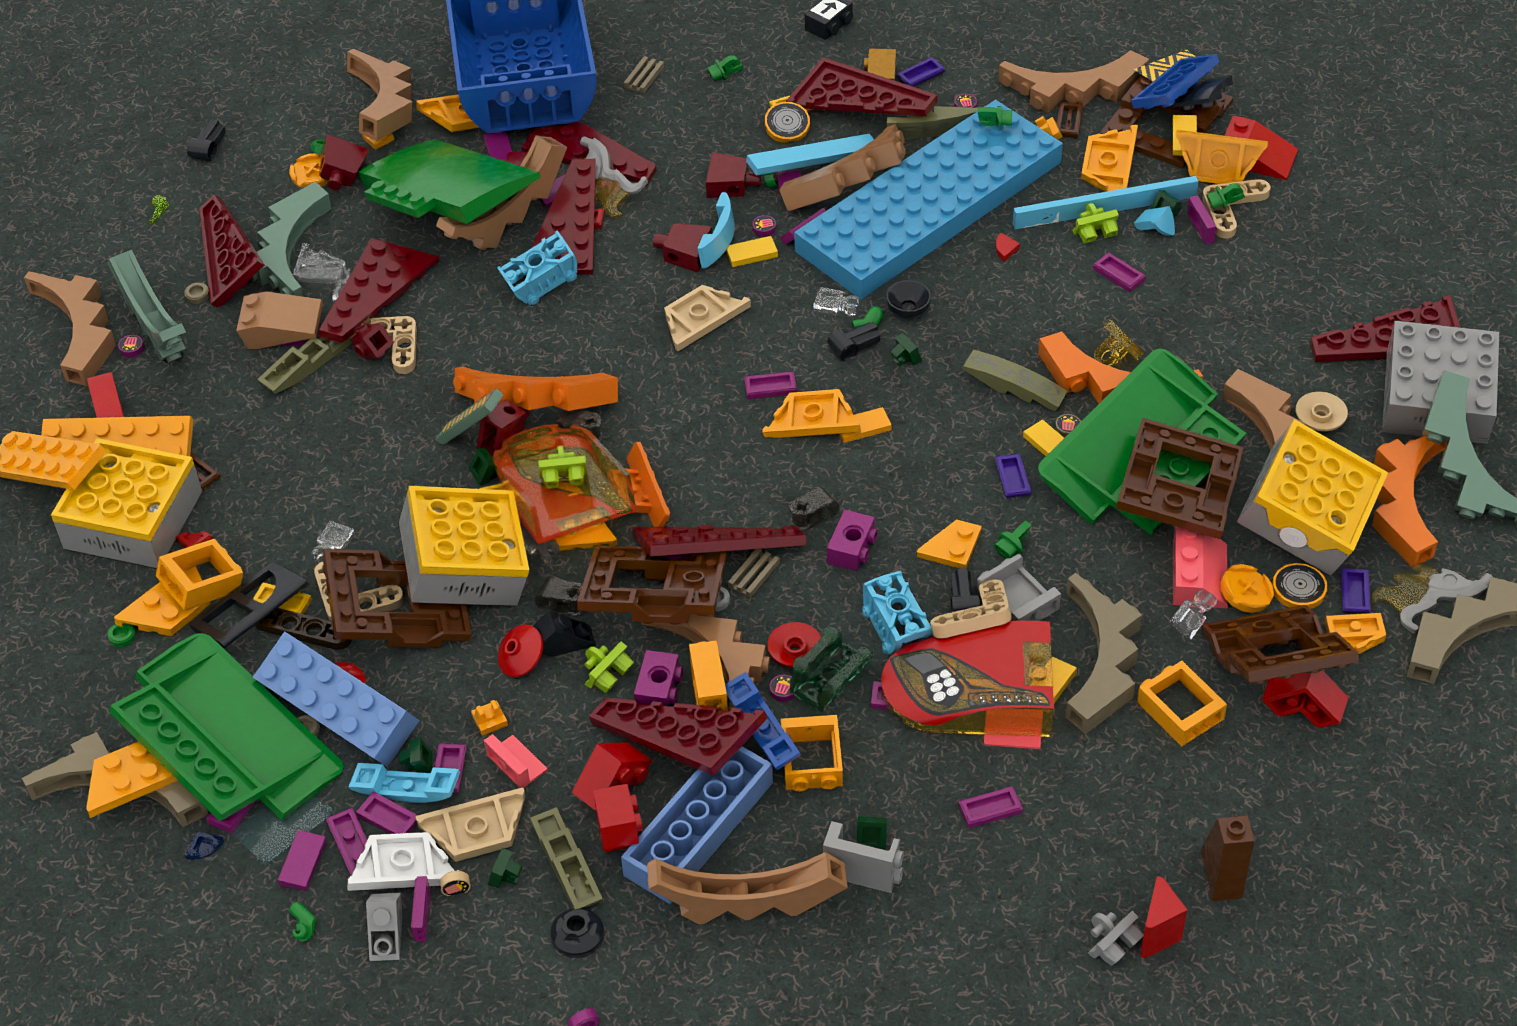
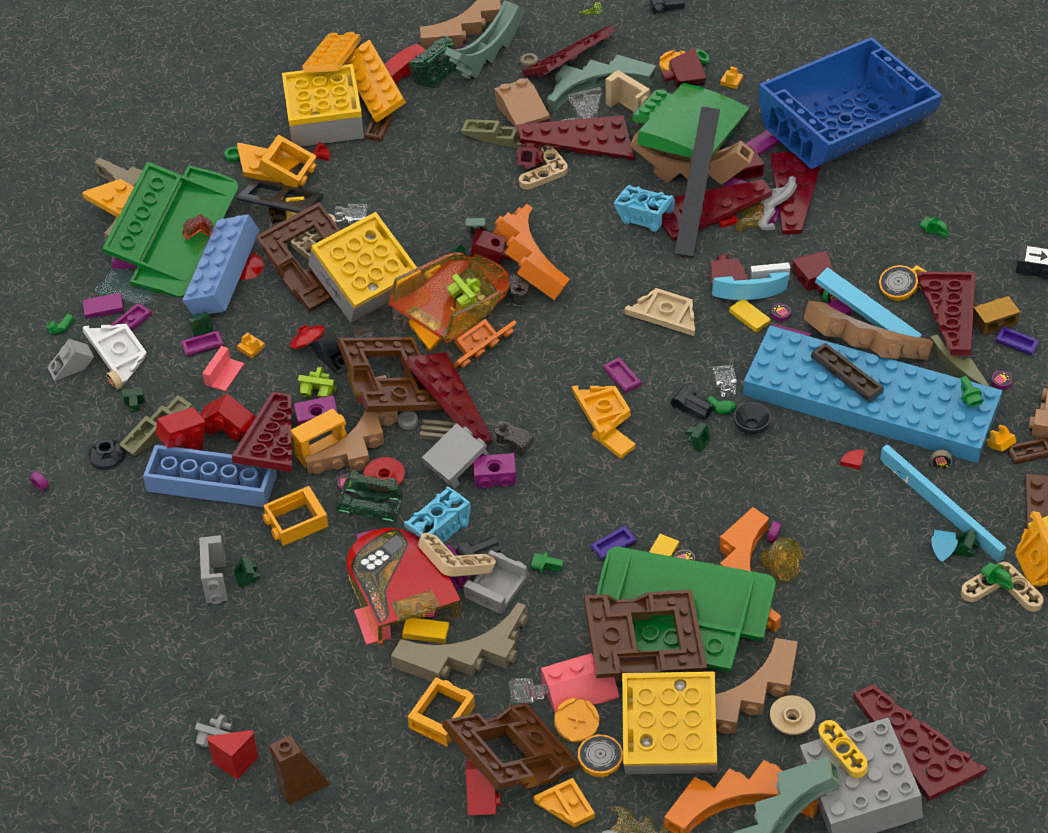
camera: 65 degrees right, 0 degrees up
clear blue tile [185,831,224,860] -> none
medium nougat arch [347,49,412,141] -> none
medium azure slope [349,763,460,803] -> none
magenta tile [356,792,418,834] -> none
magenta tile [411,876,431,942] -> none
tan wing [416,787,525,862] -> none
dark tan tile [624,56,664,94] -> none
medium nougat arch [647,852,848,924] -> none
blue slope [725,672,801,770] -> none
light orange wing [917,520,982,569] -> none
magenta tile [958,786,1023,828] -> none
olive slope [962,349,1068,411] -> none
lime hips [1072,203,1119,243] -> none
light orange wing [1081,125,1138,192] -> none
magenta tile [1093,252,1146,292] -> none
magenta tile [1187,195,1217,244] -> none
dark purple tile [1341,568,1371,614] -> none
none -> clear red bracket [182,213,213,240]
none -> clear green piece [408,36,457,88]
none -> light grey panel [422,423,489,489]
none -> tan panel [606,70,650,124]
none -> black tile [674,106,720,257]
none -> white tile [750,263,790,280]
none -> magenta tile [767,521,782,543]
none -> dark brown tile [811,343,884,403]
none -> yellow beam [819,720,868,778]
none -> tile [931,450,952,469]

